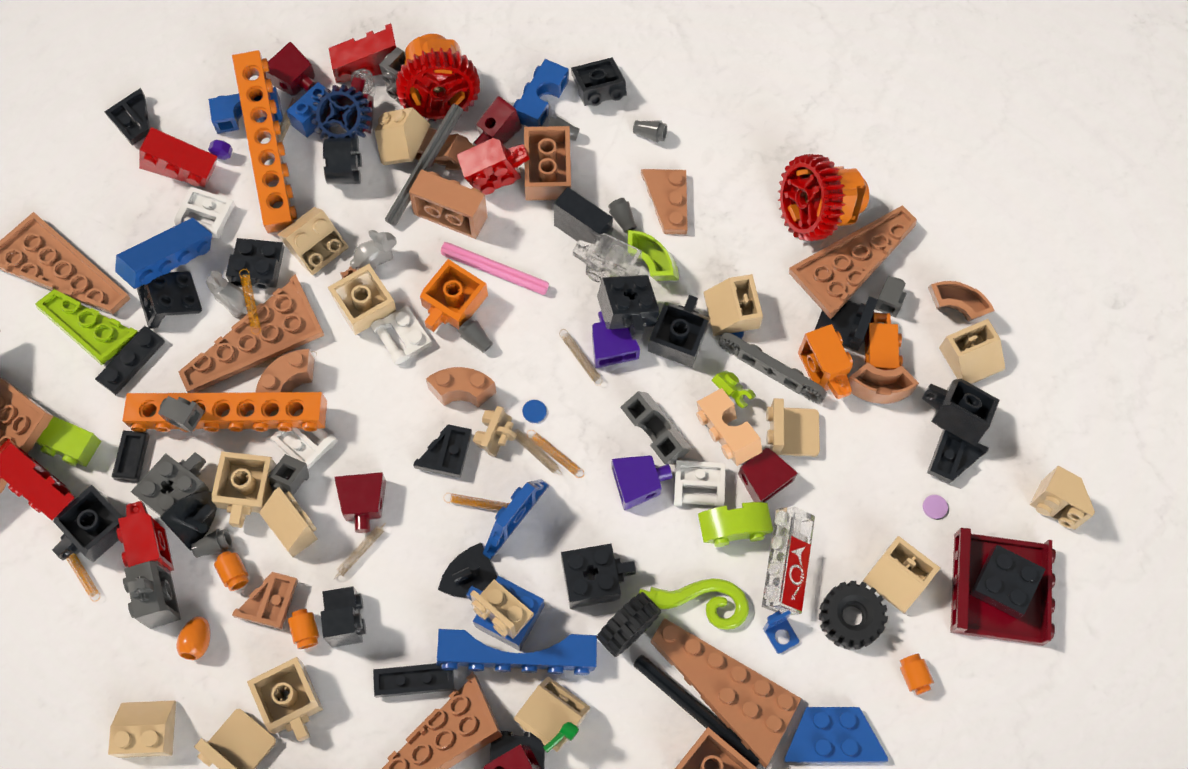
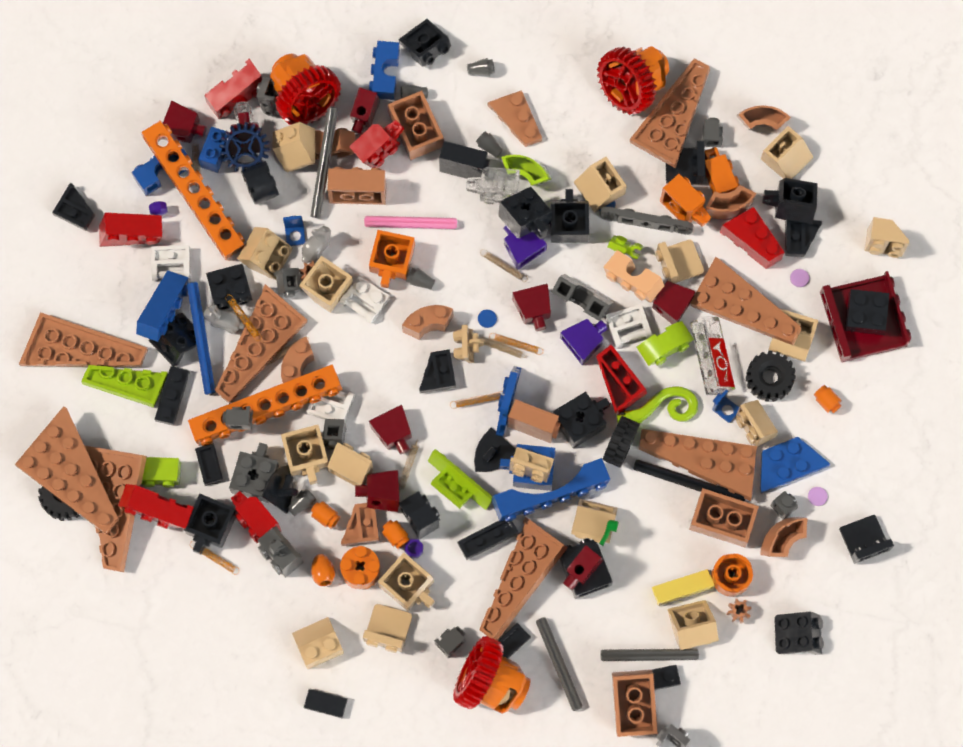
camera: 20 degrees left, 5 degrees up
none -> blue axle [187,282,215,395]
none -> dark grey brick [274,268,302,298]
none -> blue bracket [283,216,305,246]
none -> orange brick [340,546,381,589]
none -> dark red torso [355,470,399,512]
none -> dark purple tile [405,539,424,559]
none -> lime bracket [428,449,492,510]
none -> nougat brick [508,399,561,443]
none -> dark red torso [512,283,551,331]
none -> red wedge [596,345,648,416]
none -> nougat wing [690,257,802,345]
none -> red wedge [720,207,785,269]
none -> tan slope [736,400,778,447]

